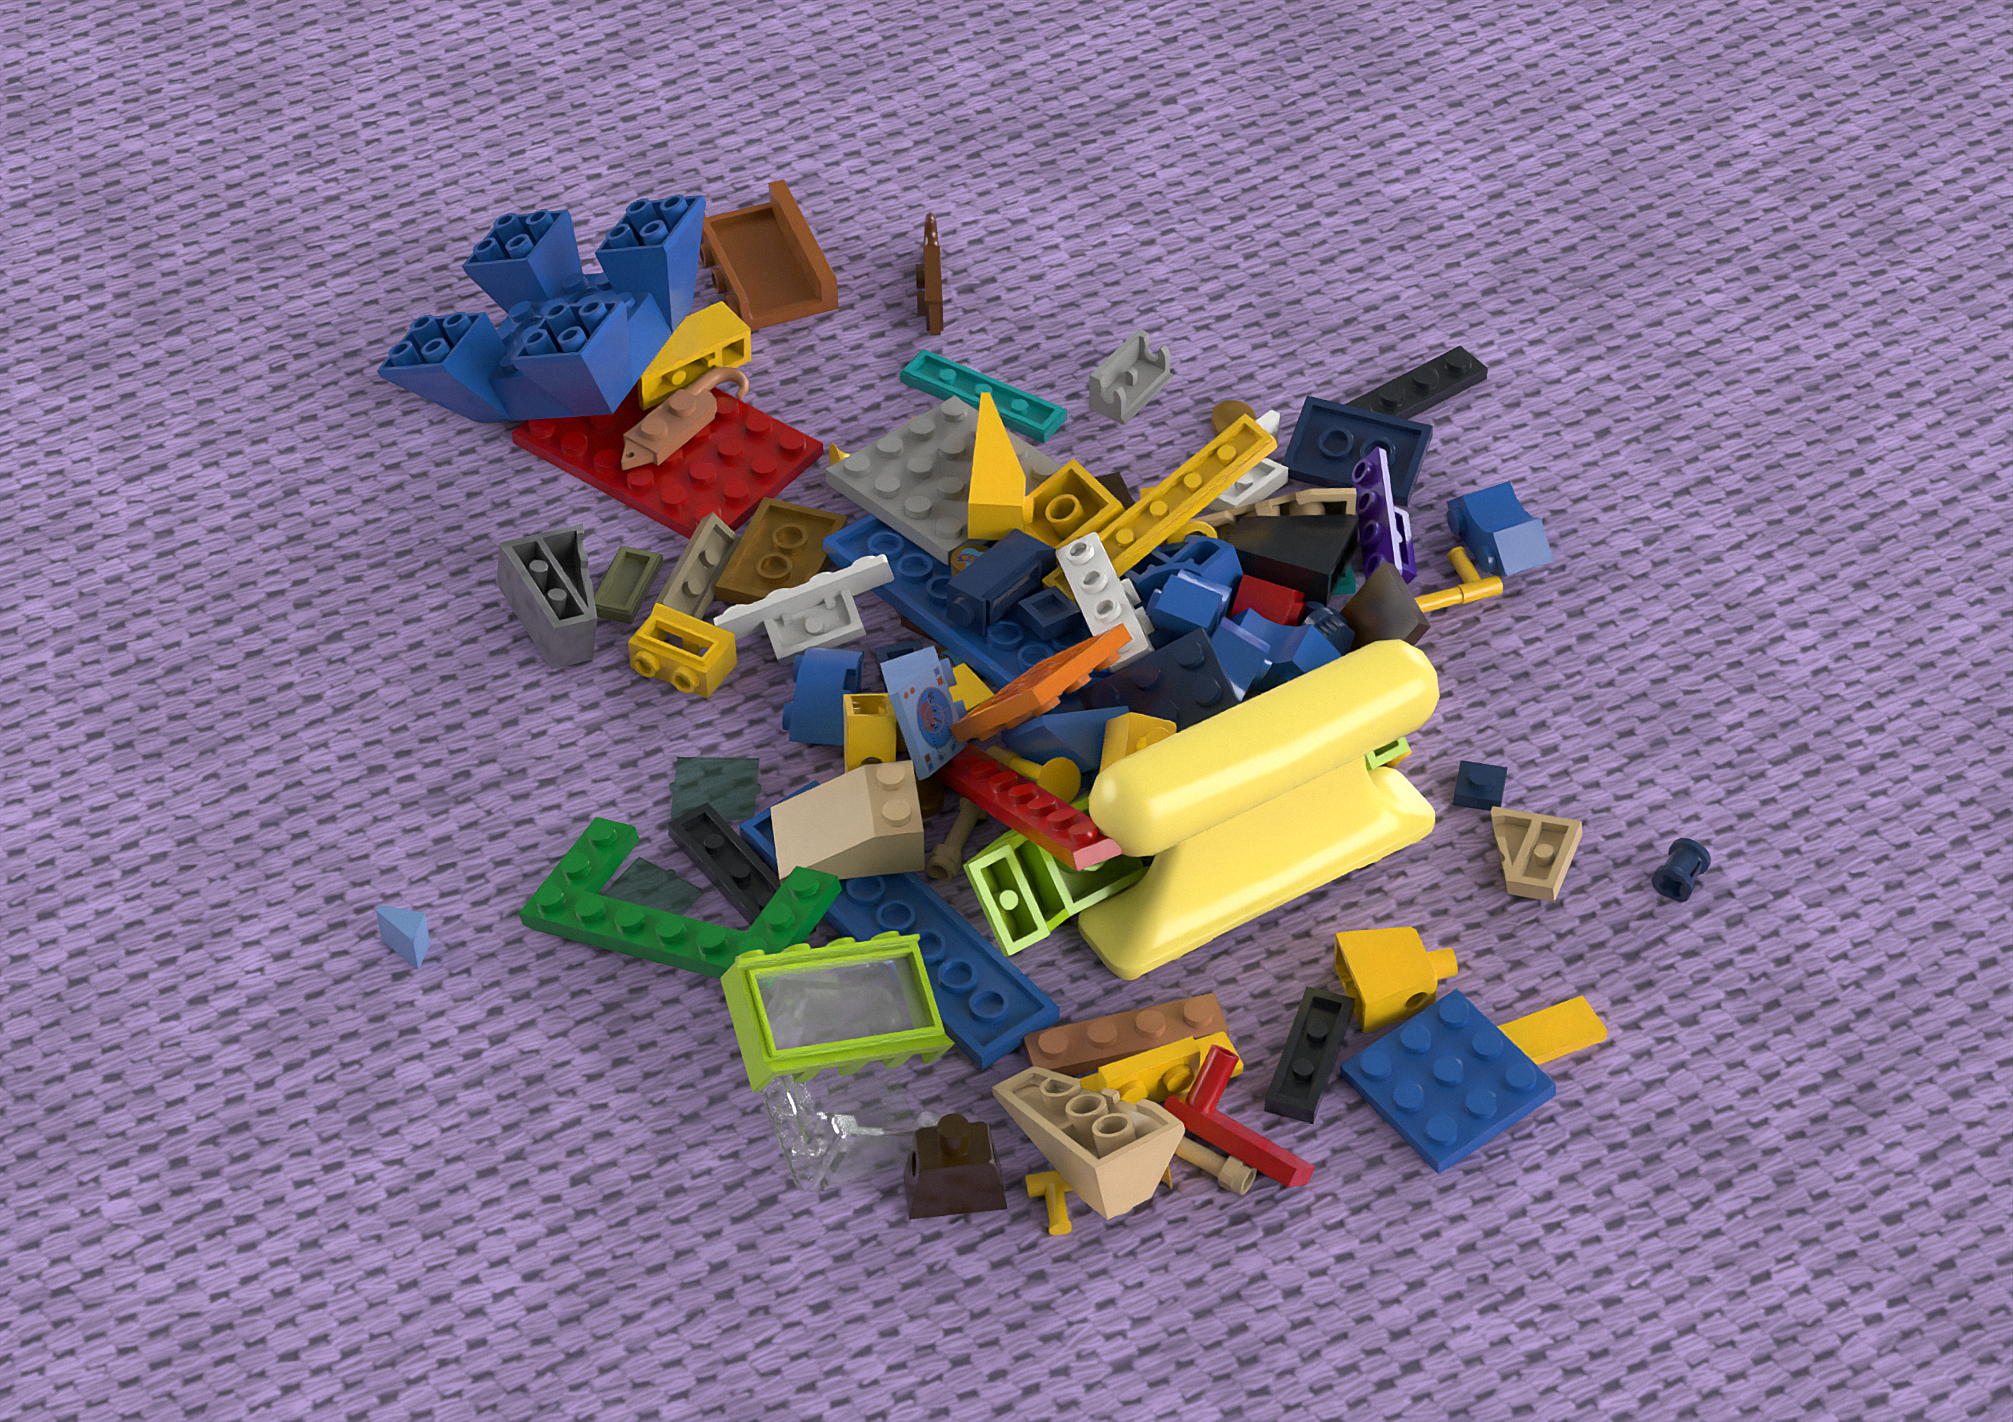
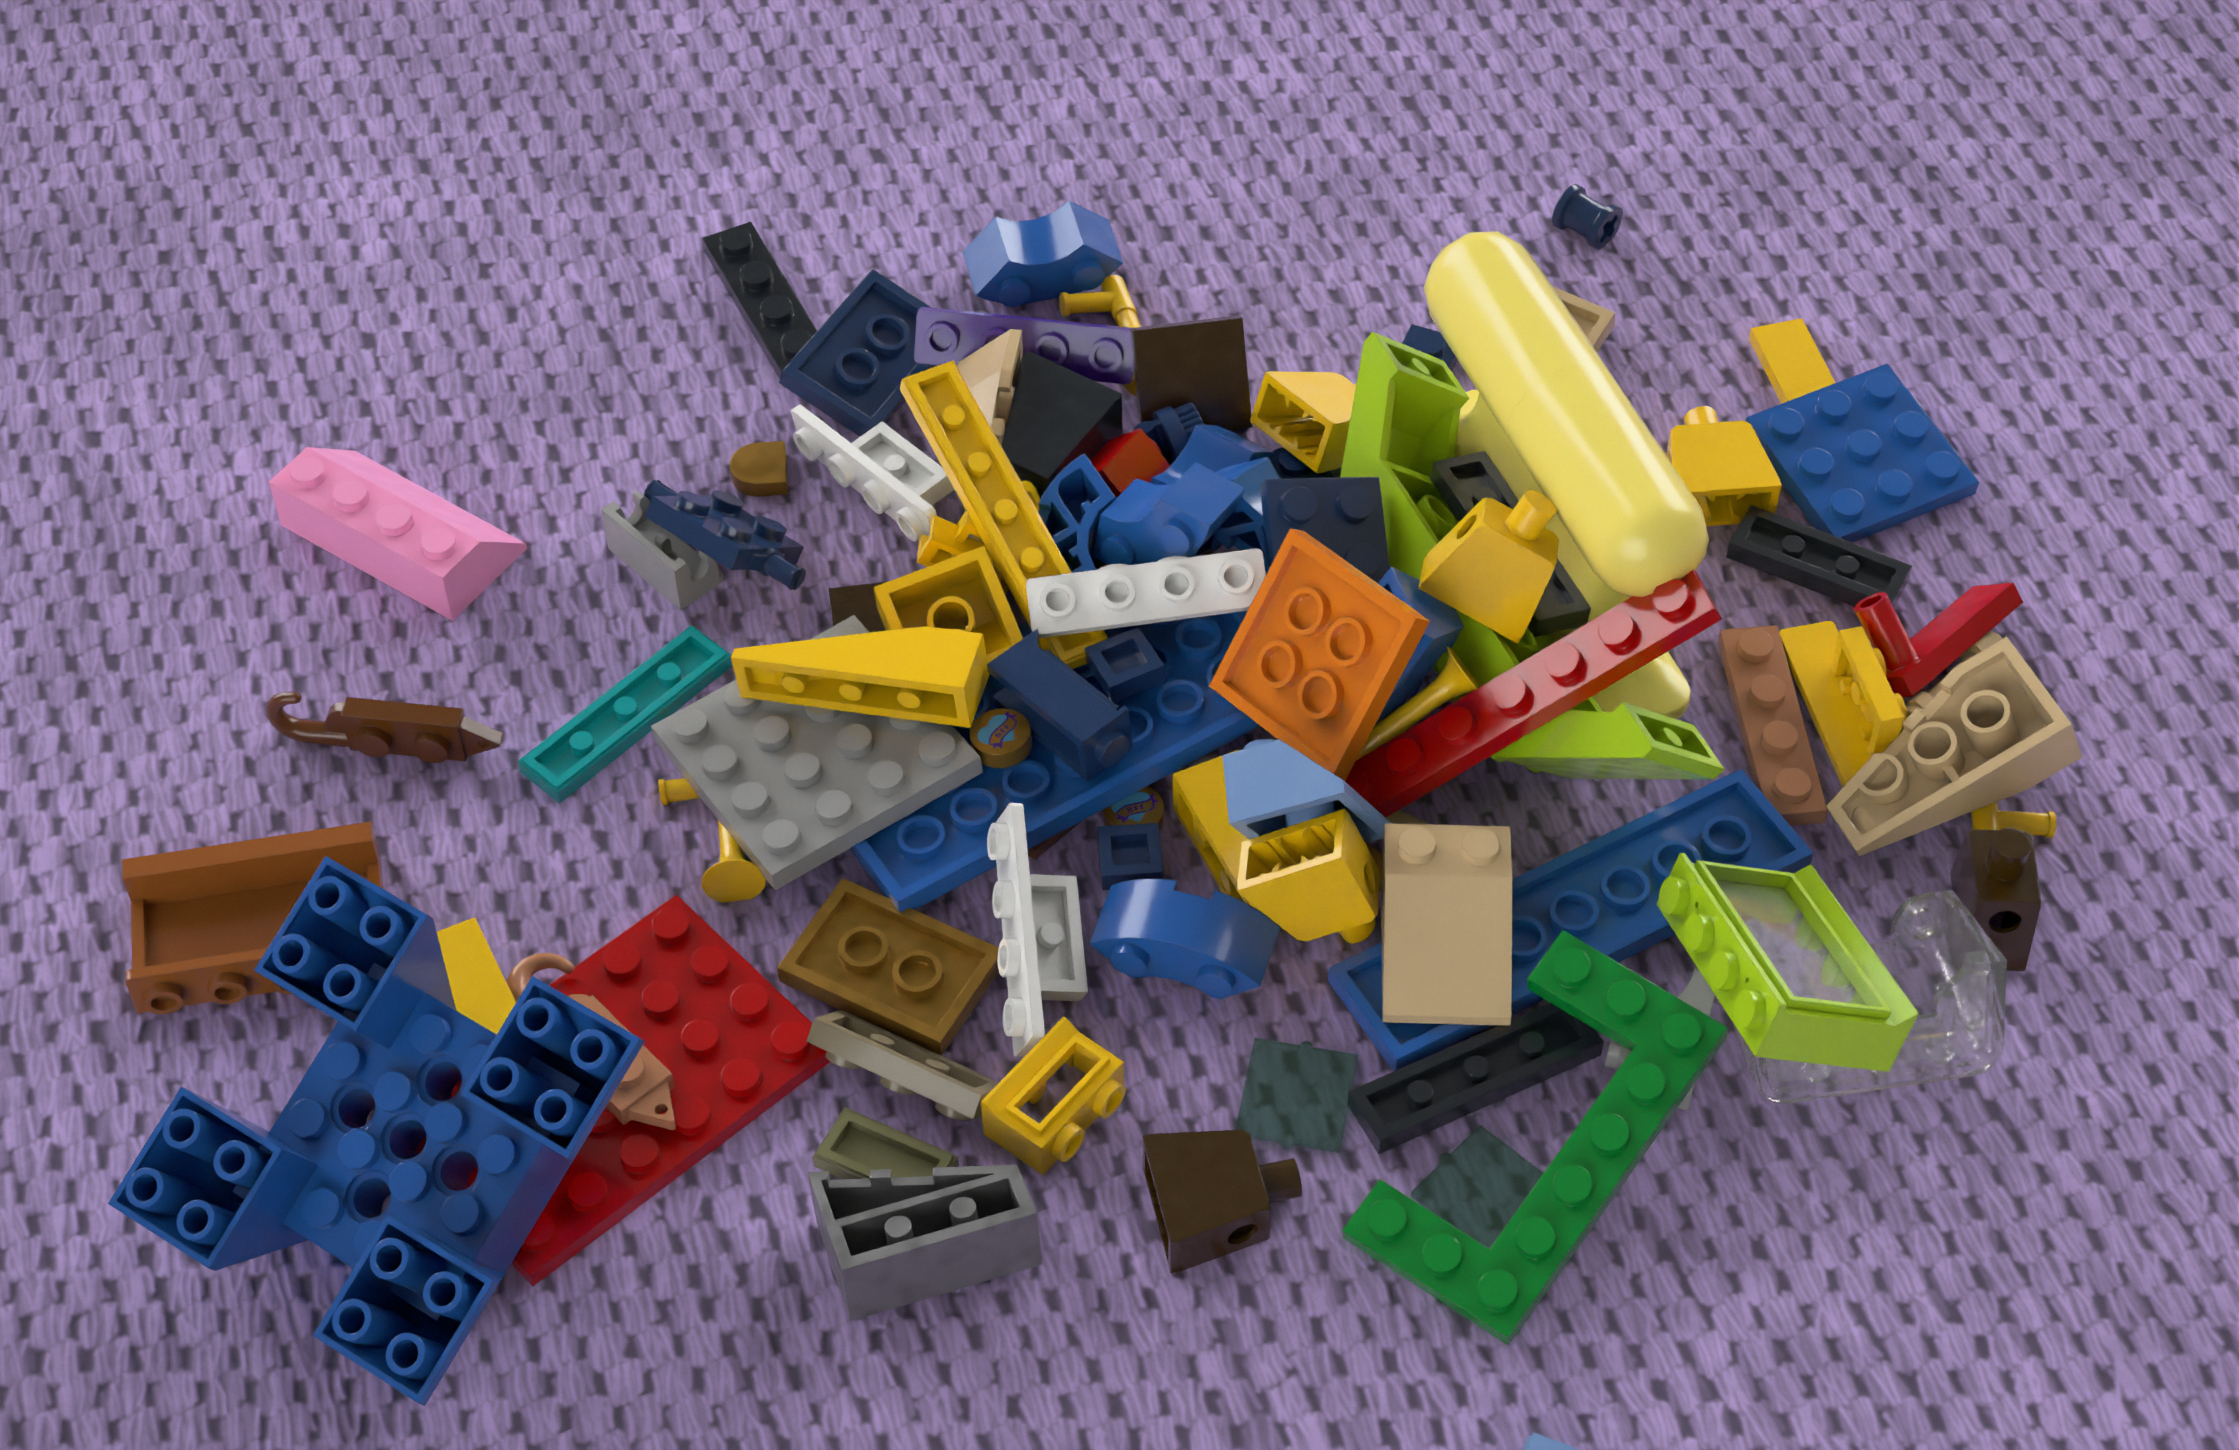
camera: 80 degrees left, 5 degrees up
none -> bright pink slope [269,447,527,621]
none -> dark blue plate [644,480,806,590]
none -> dark brown torso [1142,1130,1302,1274]

